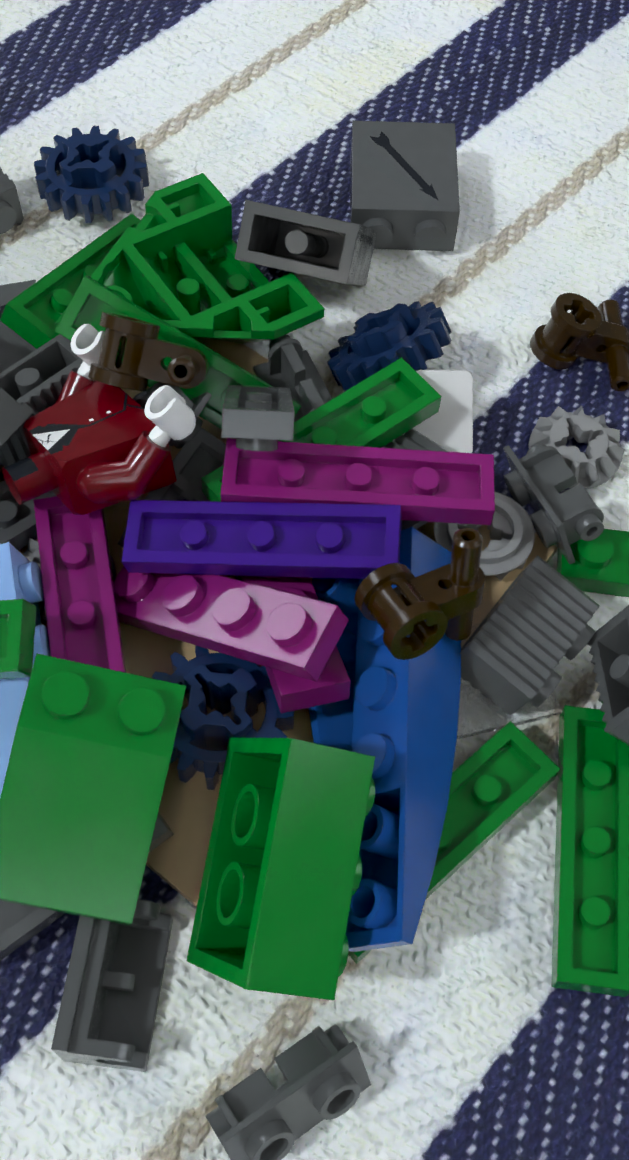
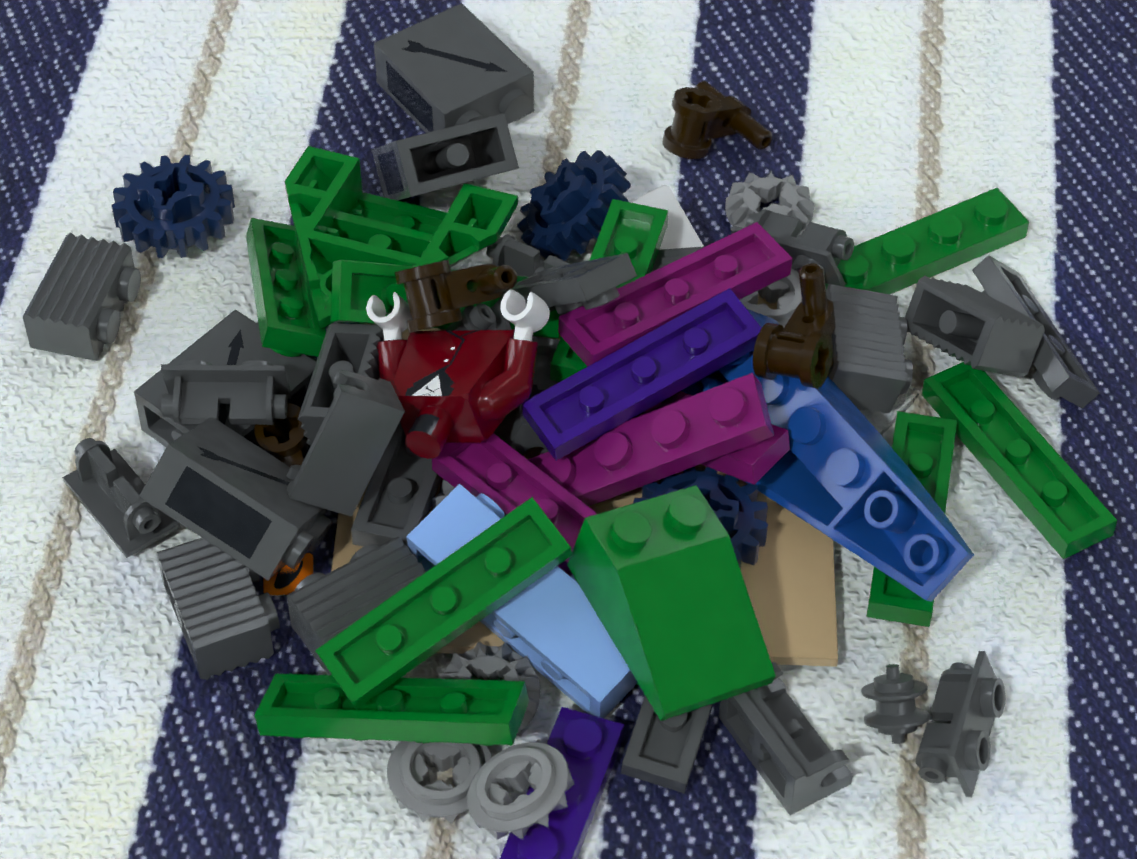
camera: 35 degrees left, 10 degrees down
green brick [186,738,375,1000] -> none
none -> dark grey wheel [861,664,930,744]

